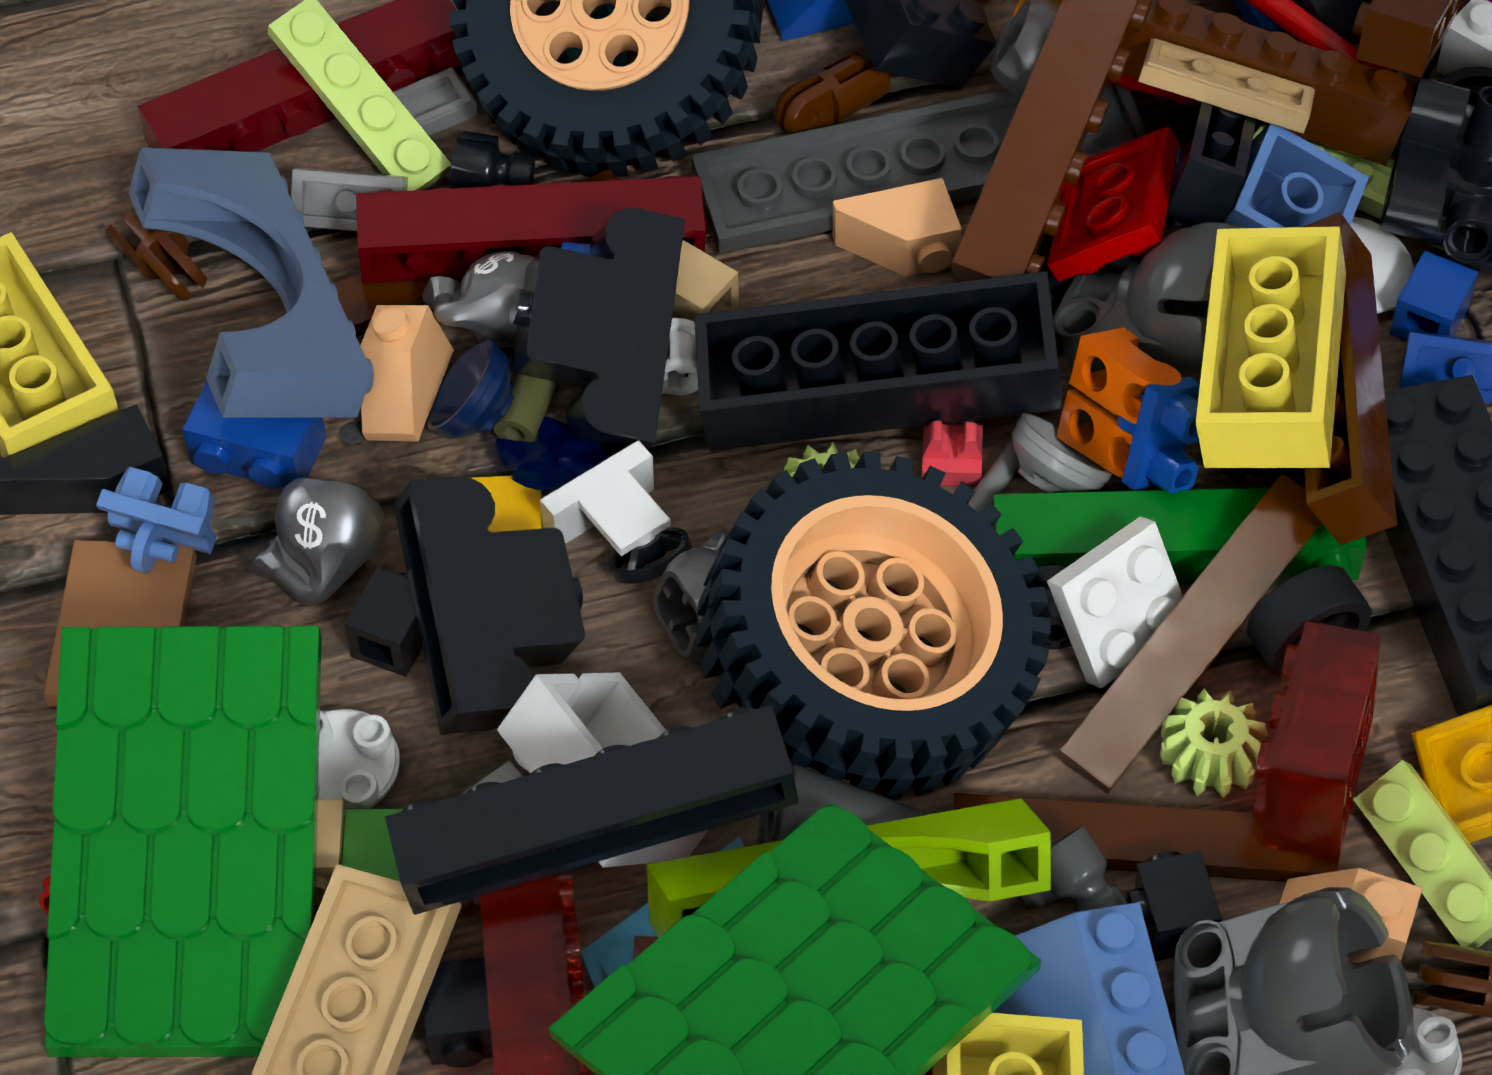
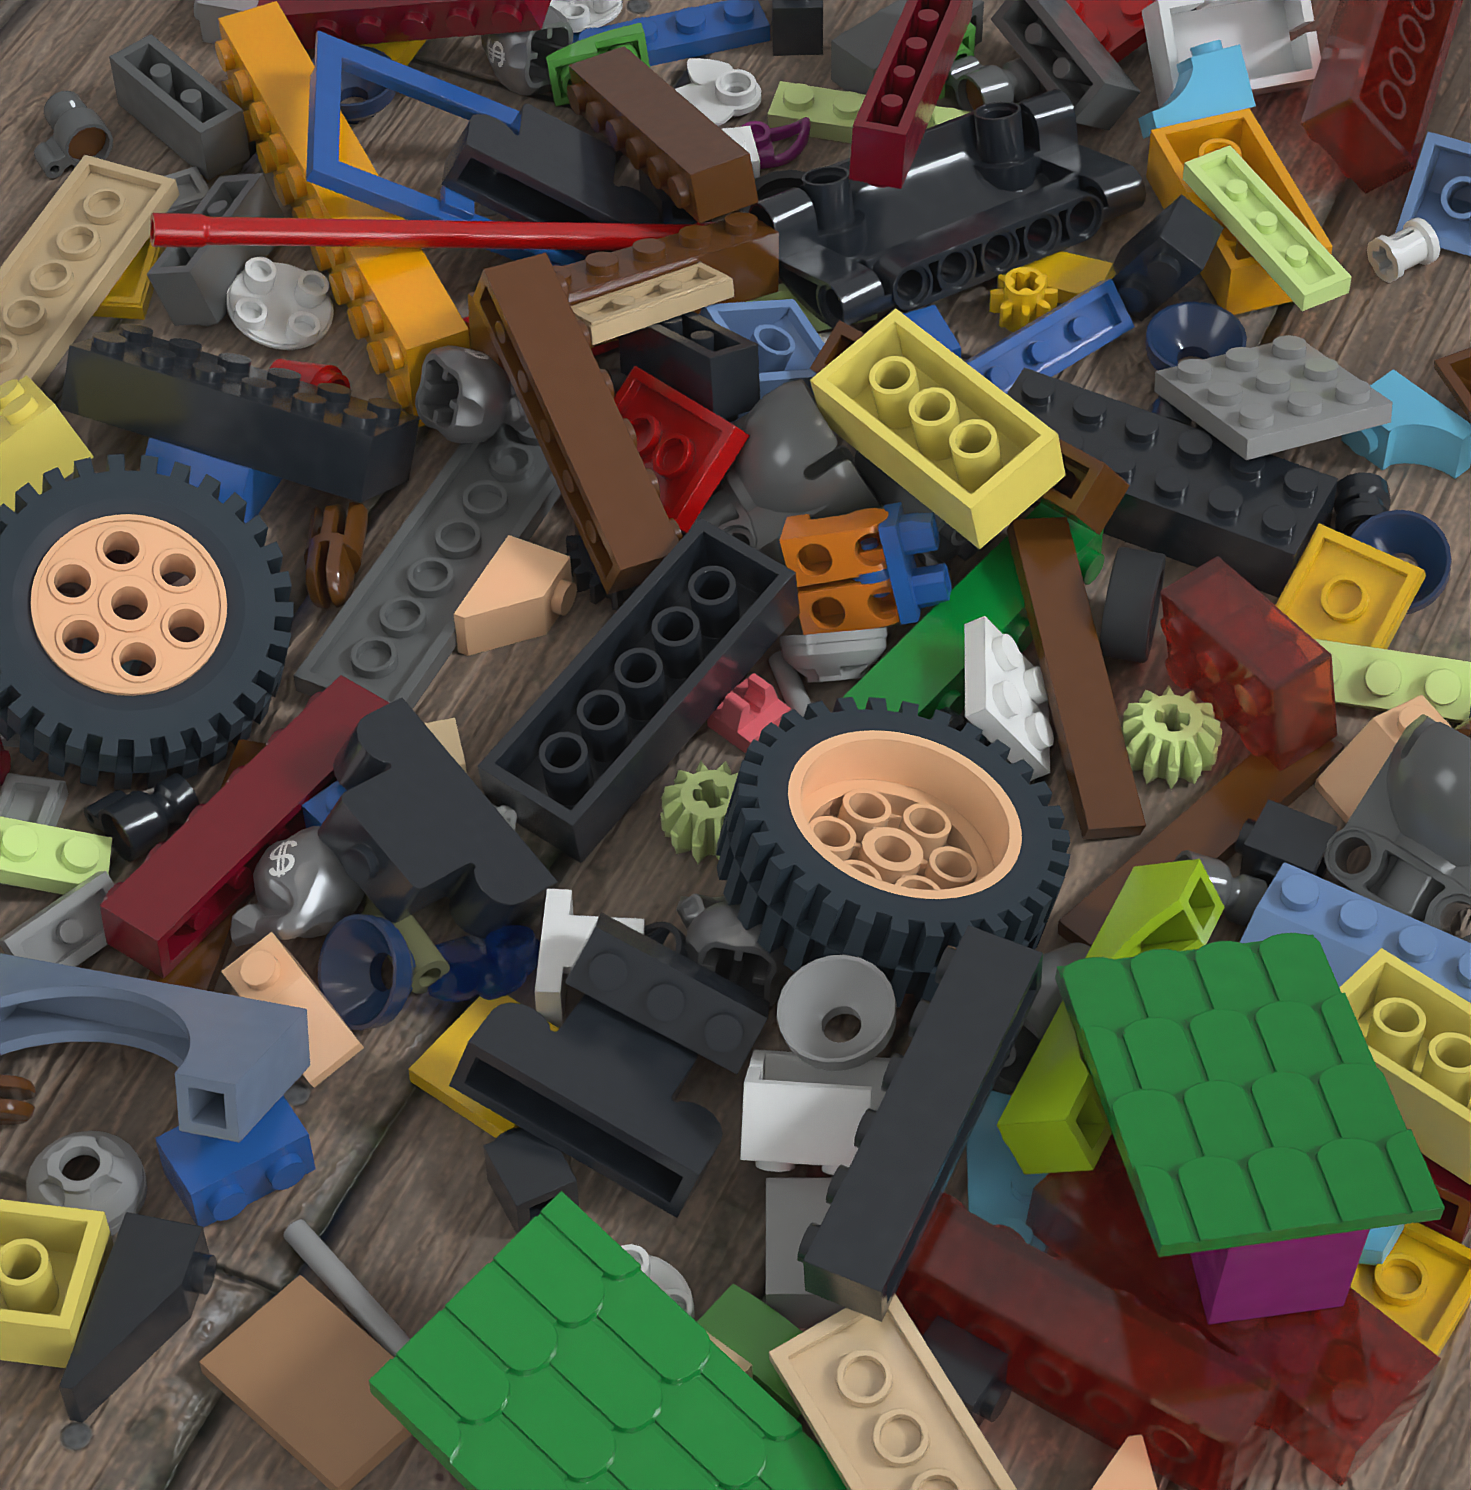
camera: 50 degrees left, 5 degrees down
medium blue hips [96,467,217,574] -> none
flat silver piece [248,478,385,606] -> none
none -> light grey piece [26,1131,147,1236]
none -> light grey bar [284,1219,410,1357]
none -> black brick [565,912,770,1074]
none -> light grey piece [777,955,897,1071]

